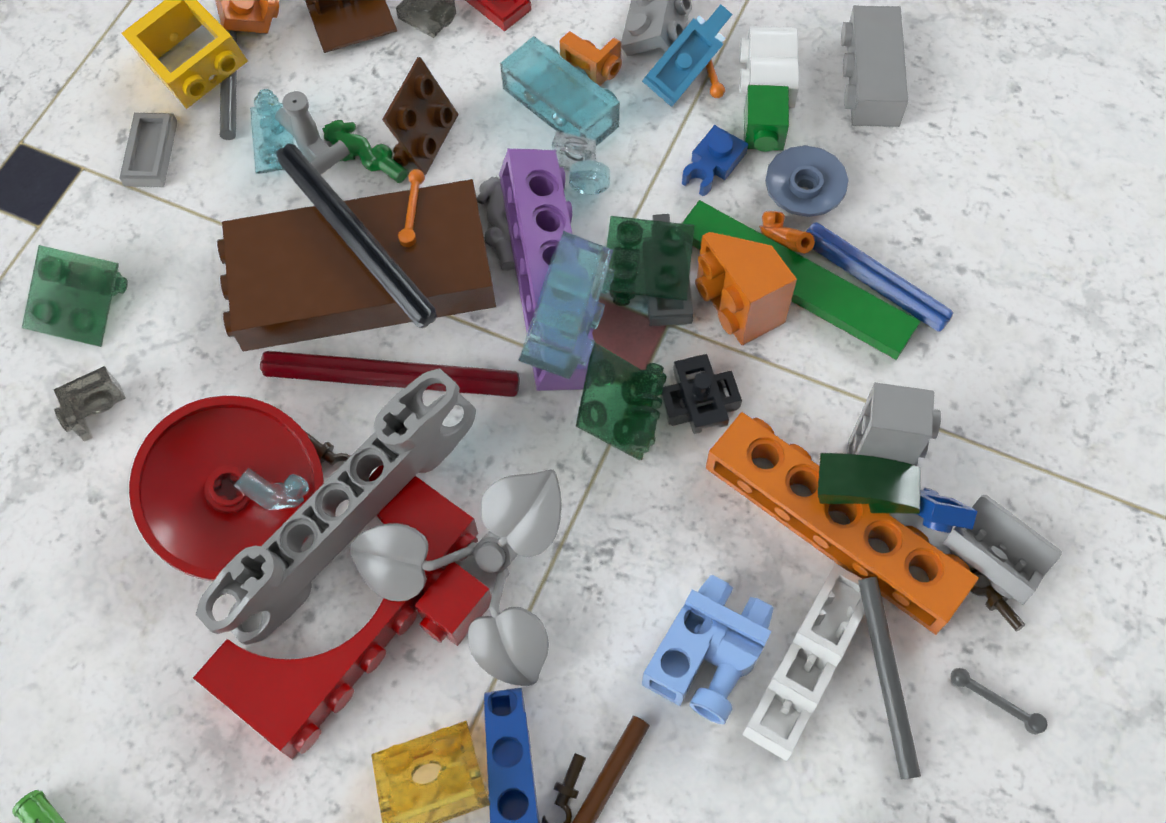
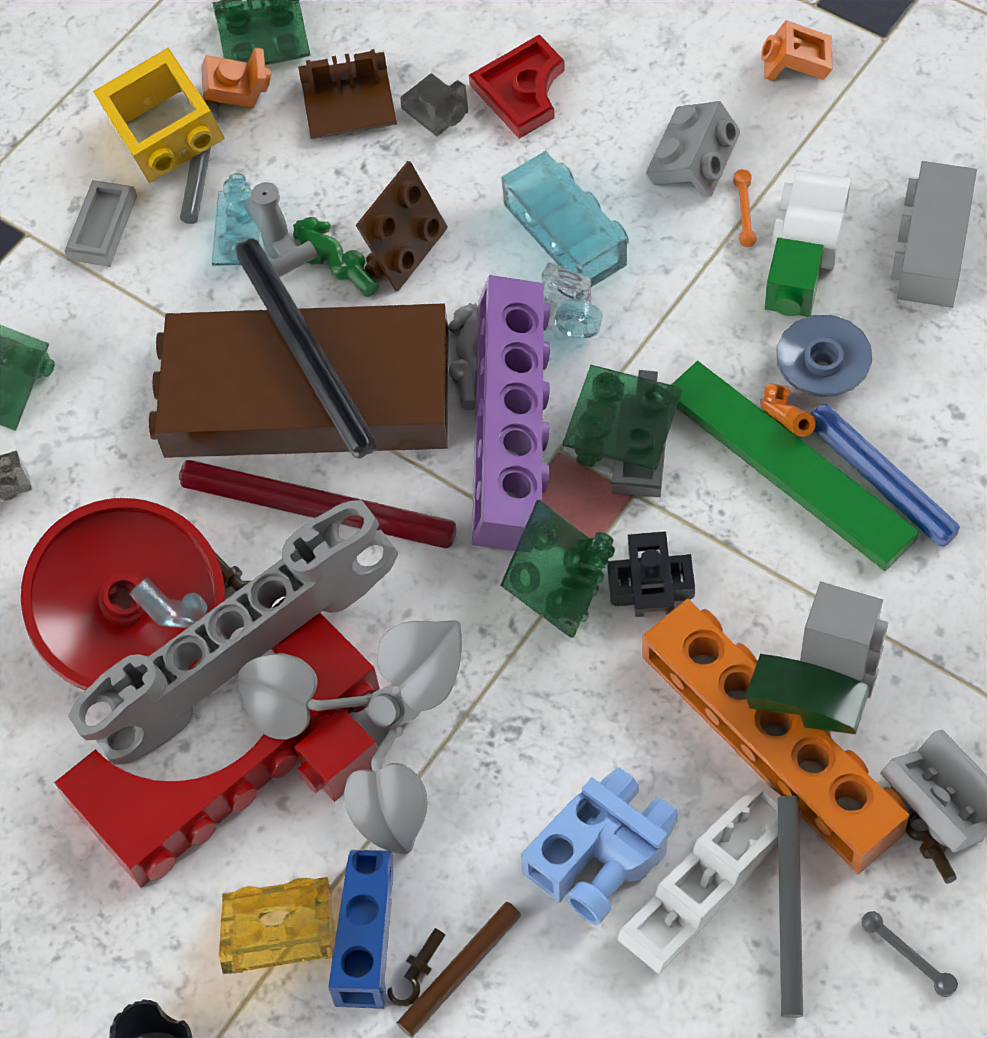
camera: 15 degrees right, 5 degrees down
orange hinge [398,169,425,247] -> none
clear light blue brick [518,231,615,379] -> none
orange bracket [559,31,622,90] -> none
dark azure hinge [642,4,733,107] -> none
blue plate [682,125,748,196] -> none
orange slope [695,232,797,345] -> none
blue plate [917,488,978,533] -> none

